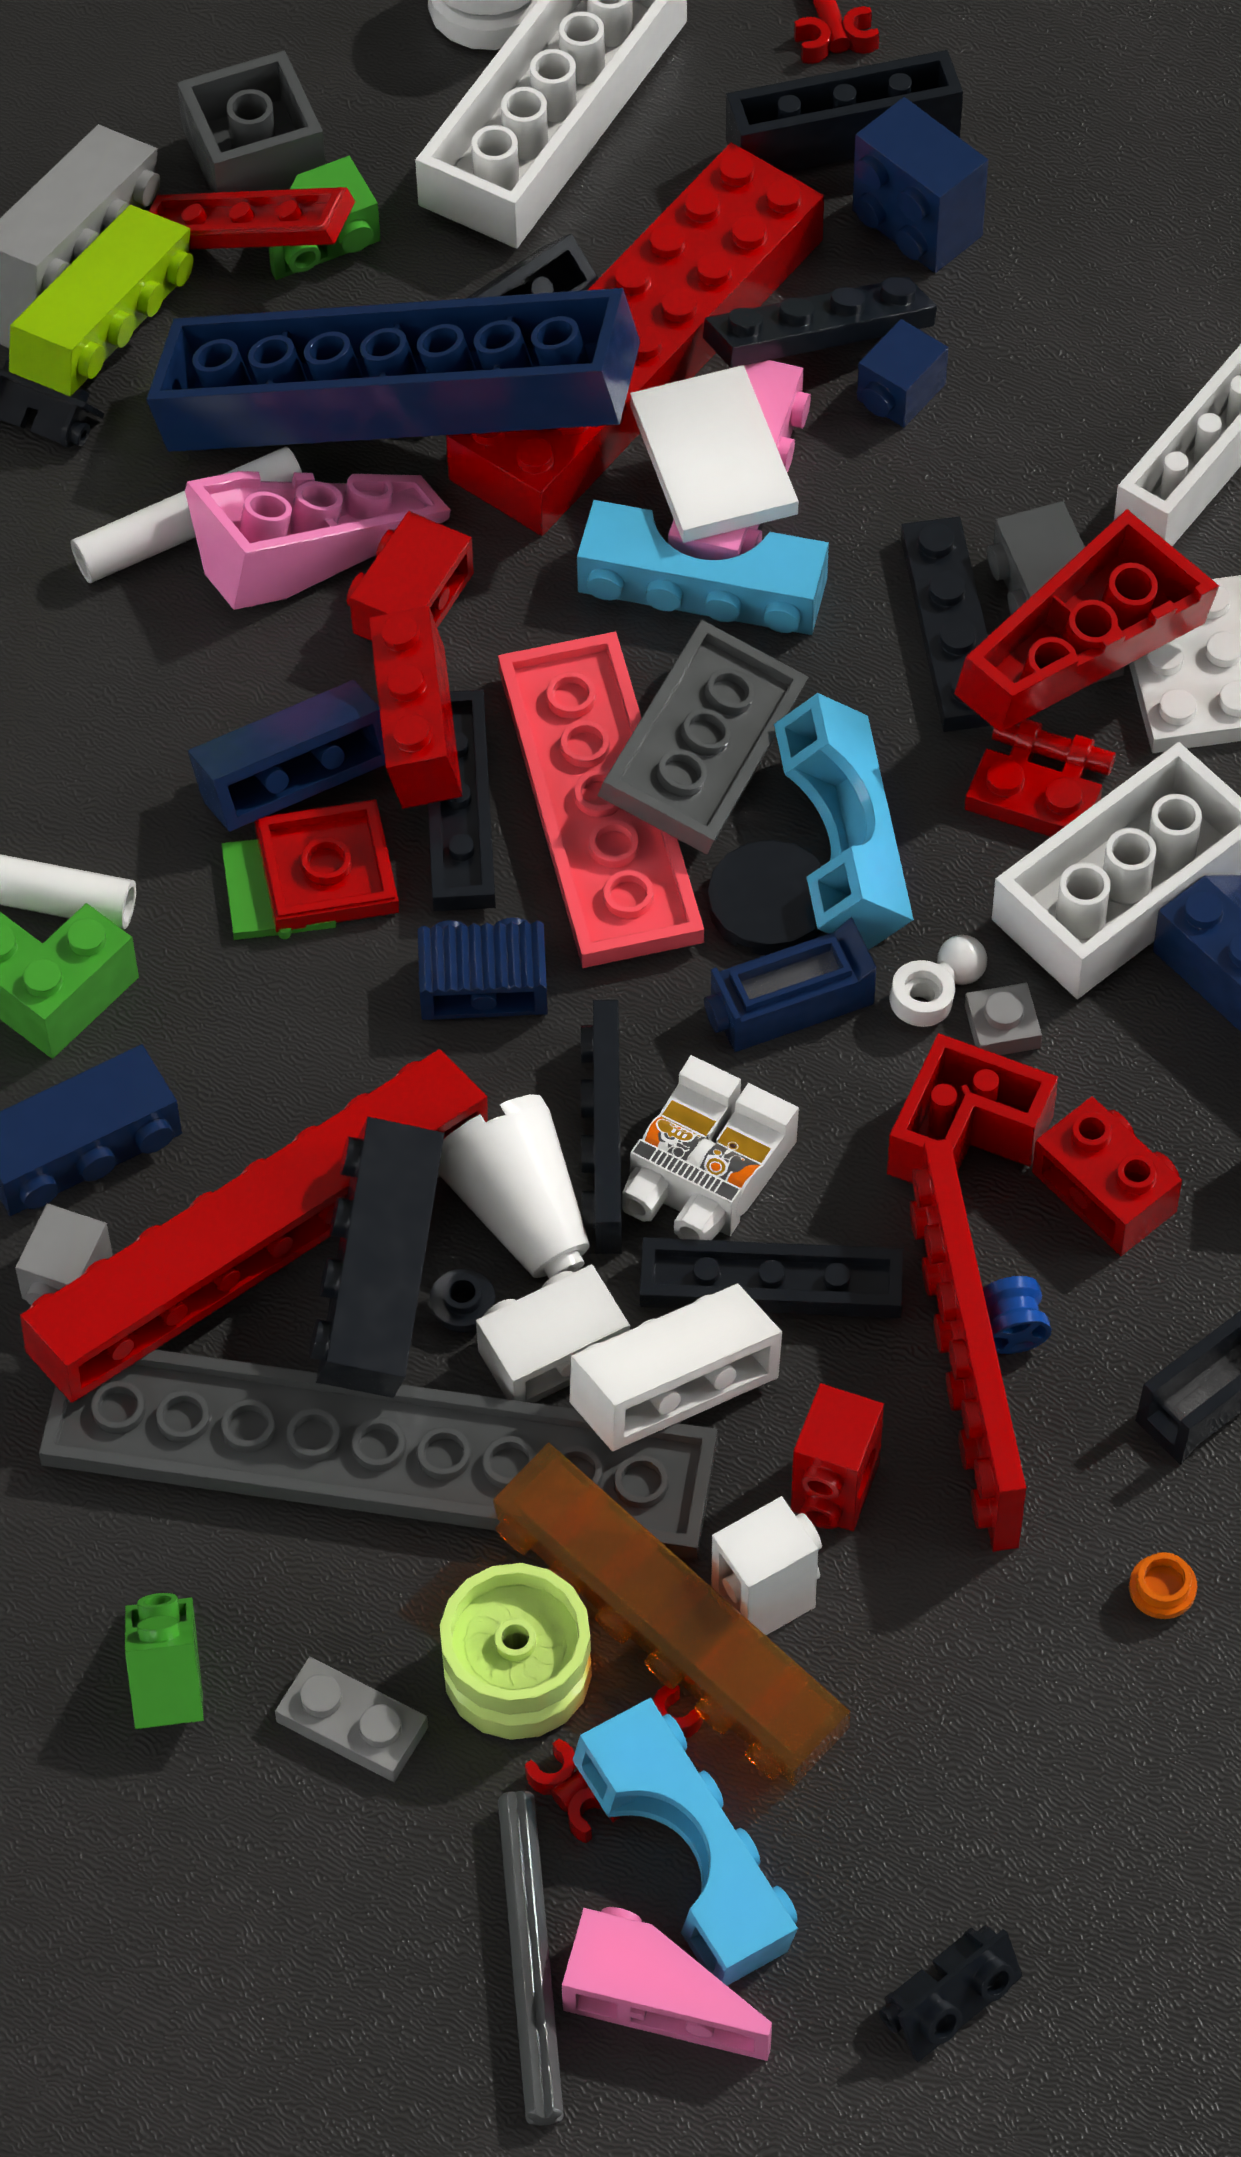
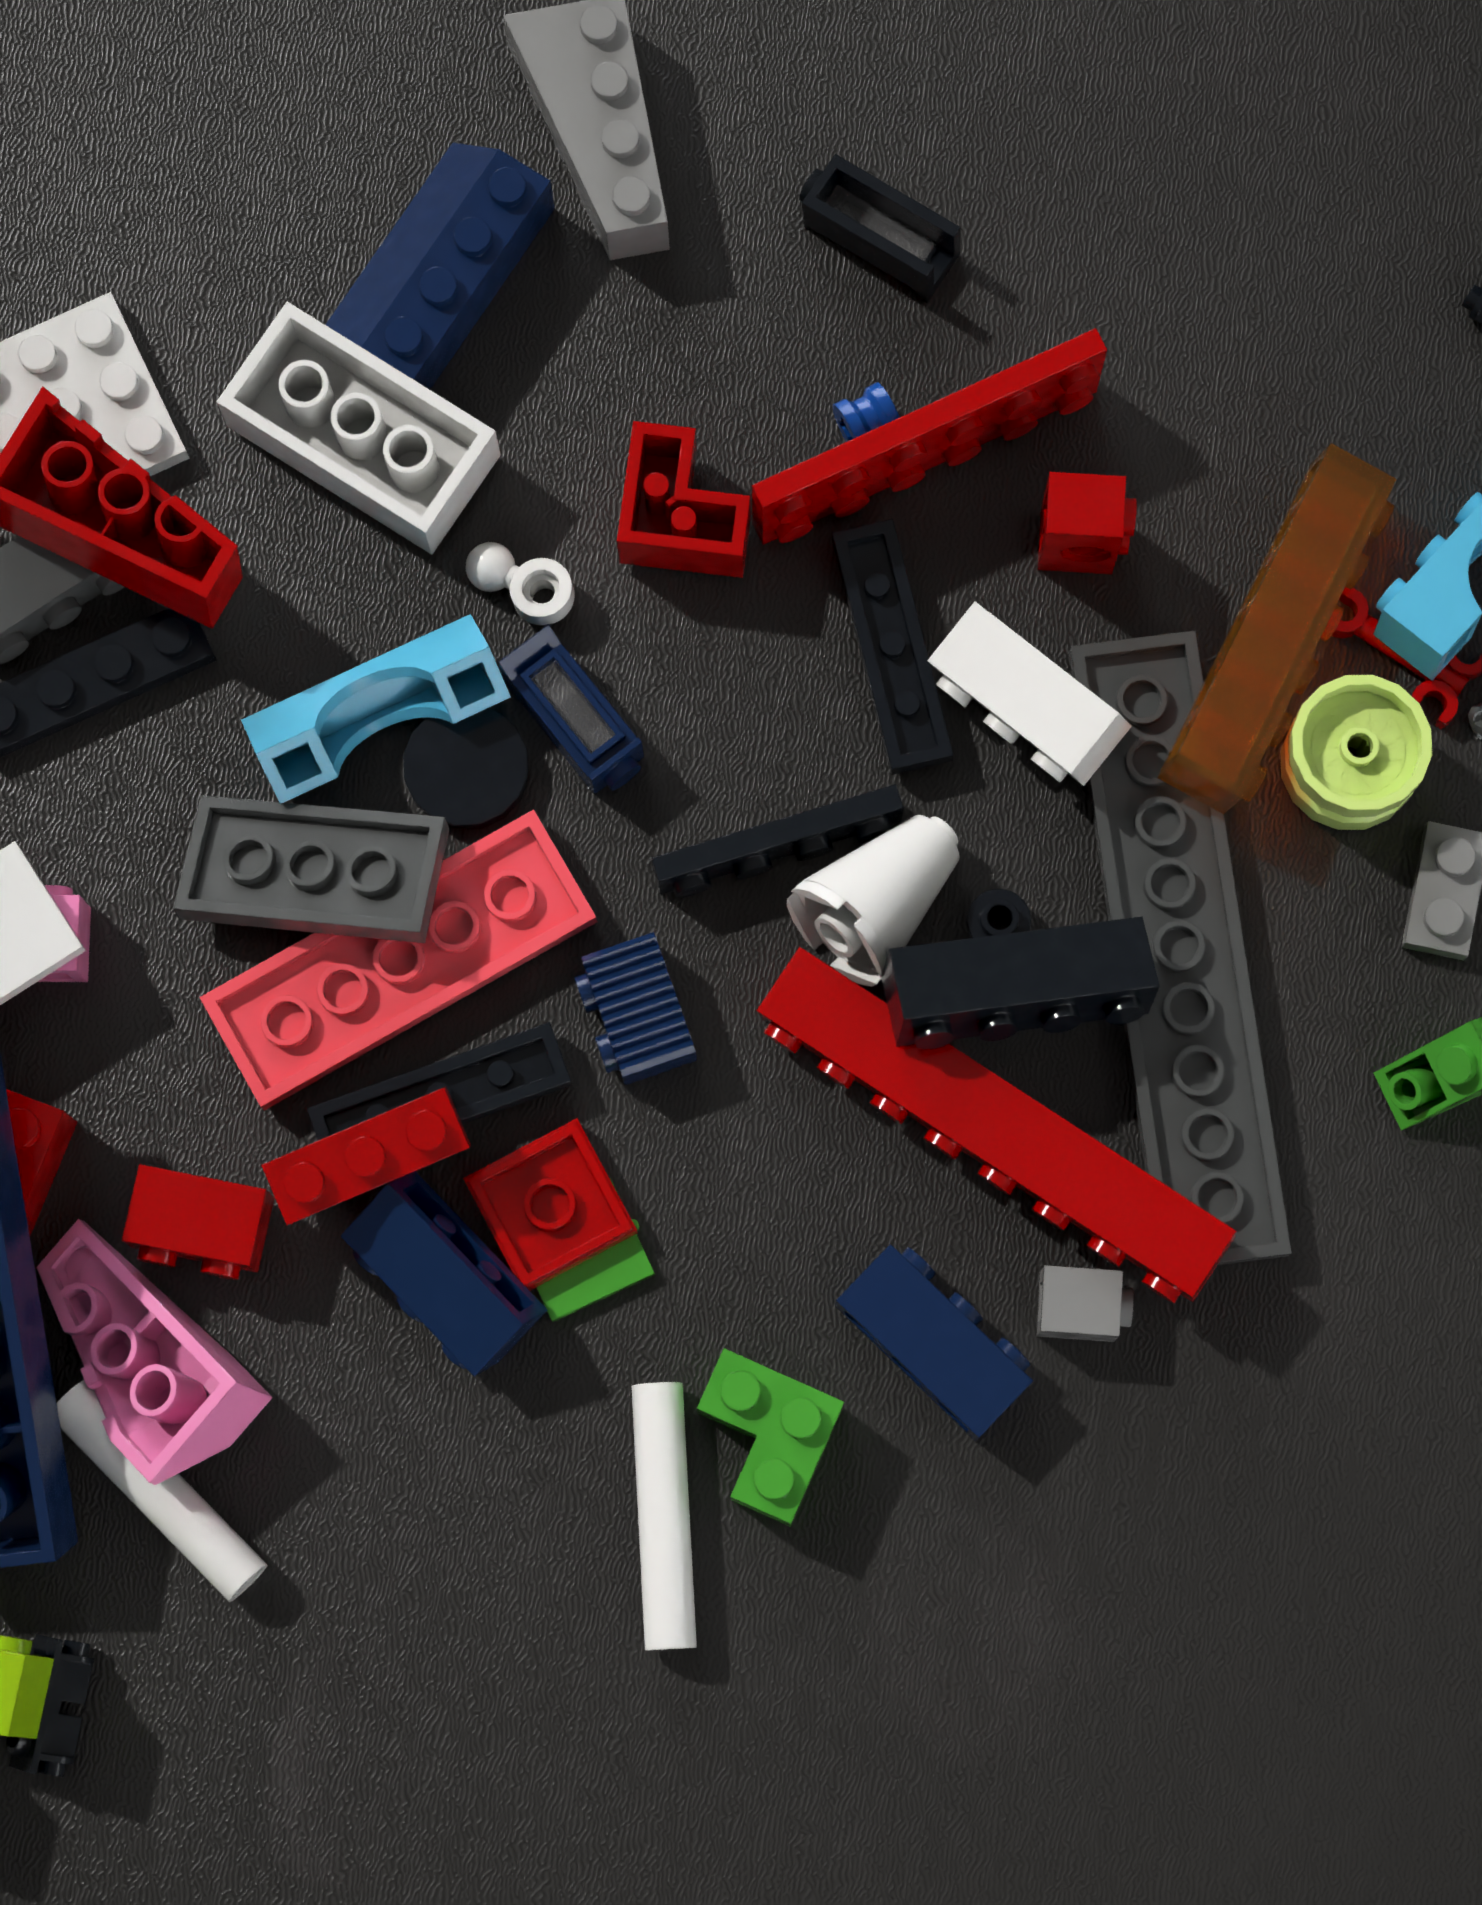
camera: 105 degrees left, 20 degrees up
white brick [476,1264,630,1403] -> none
medium azure arch [577,500,829,635] -> none
white hips [622,1055,799,1240] -> none
white brick [711,1496,822,1646] -> none
red plate [964,719,1116,837] -> none
light grey plate [965,982,1042,1055] -> none
red brick [1032,1096,1182,1256] -> none
orange plate [1129,1552,1197,1619] -> none

